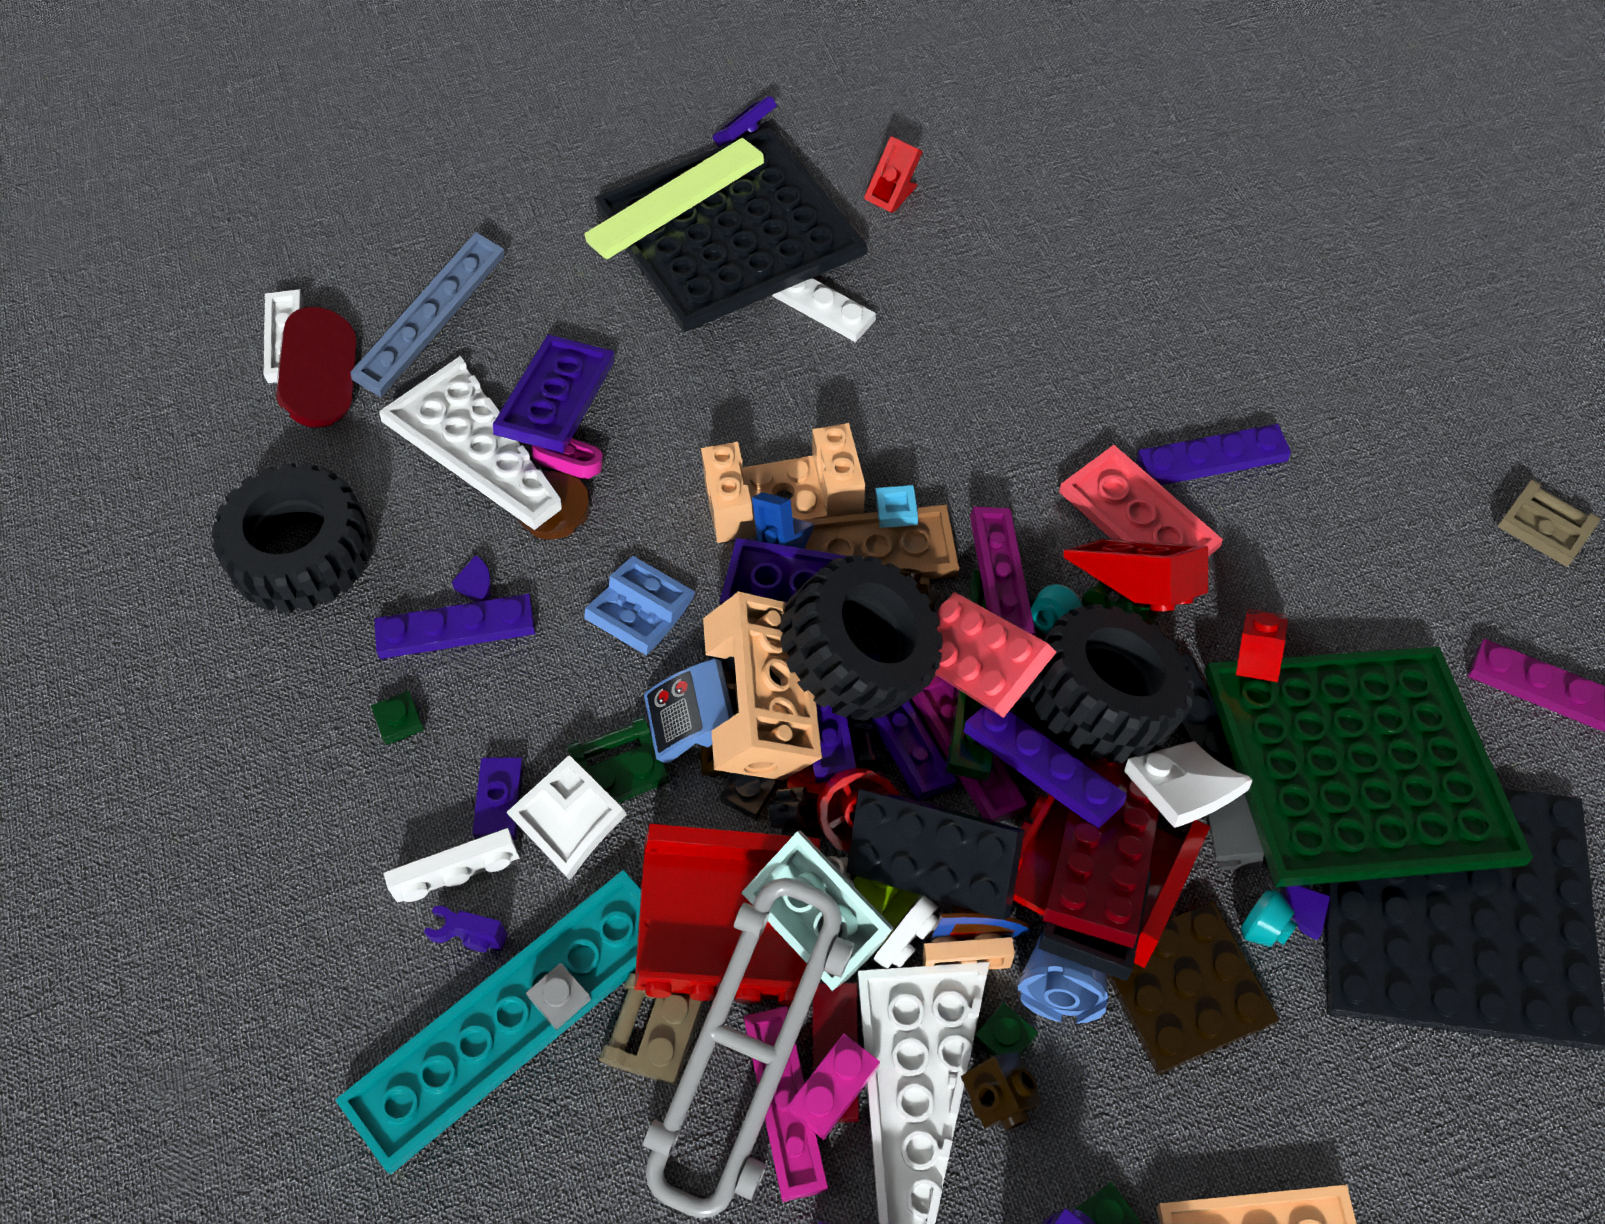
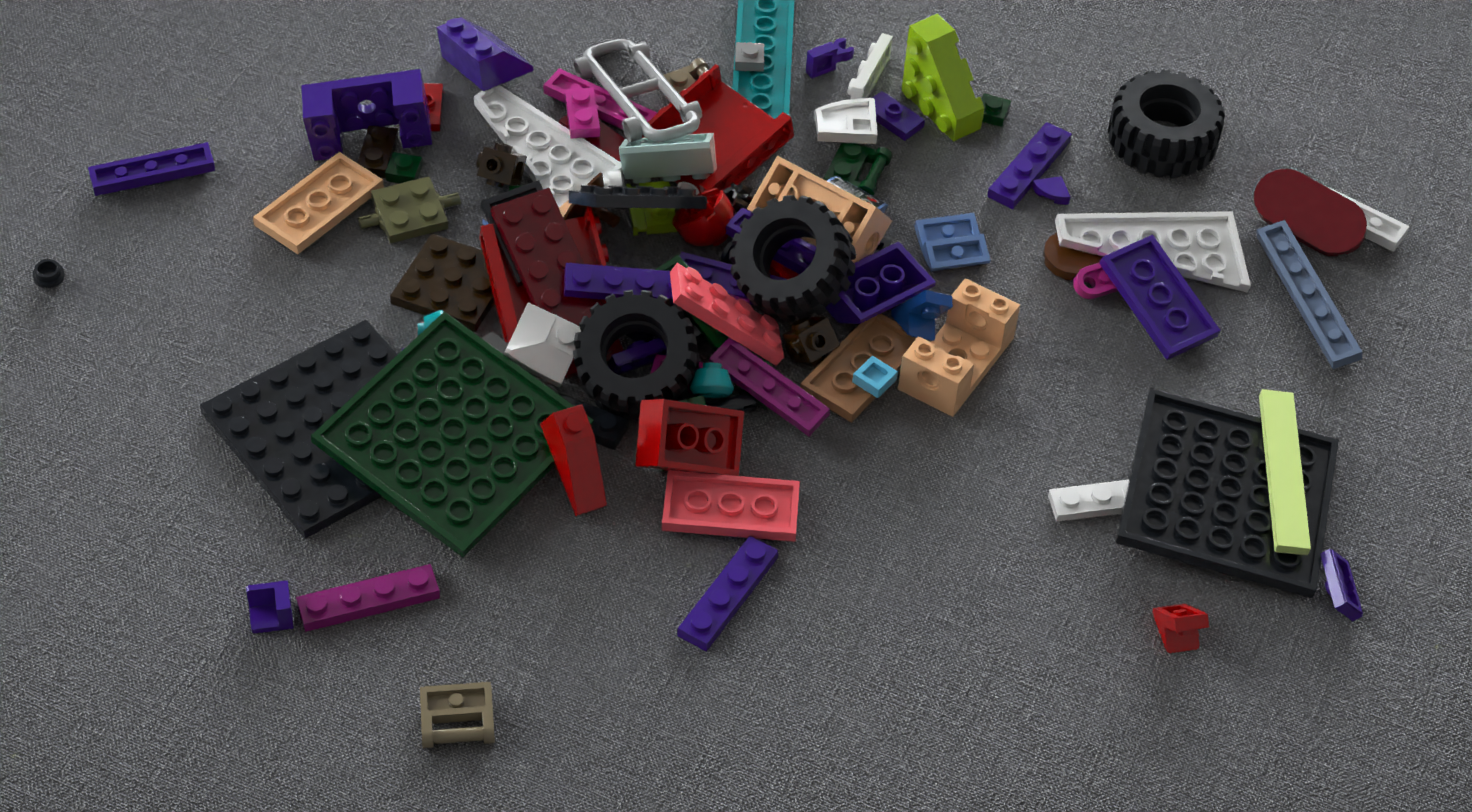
camera: 130 degrees right, 10 degrees down
none -> olive plate [358,176,461,244]
none -> lime brick [901,13,984,142]

